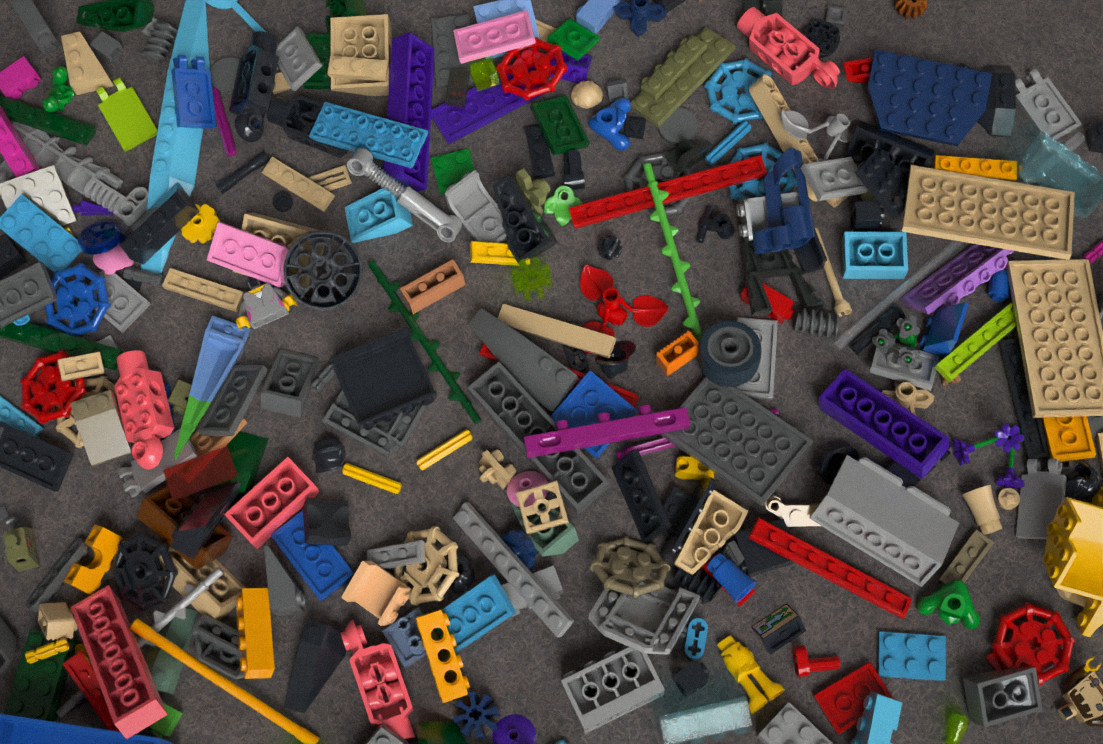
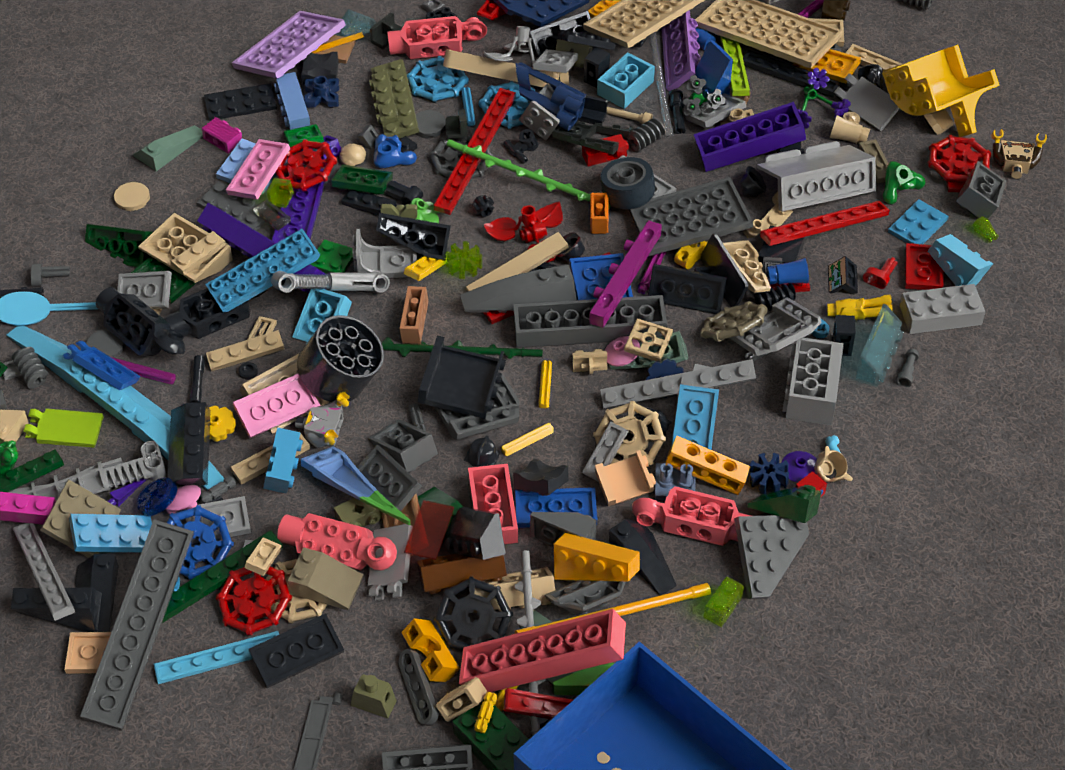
camera: 60 degrees left, 20 degrees down
none -> dark azure wedge [263,427,303,493]

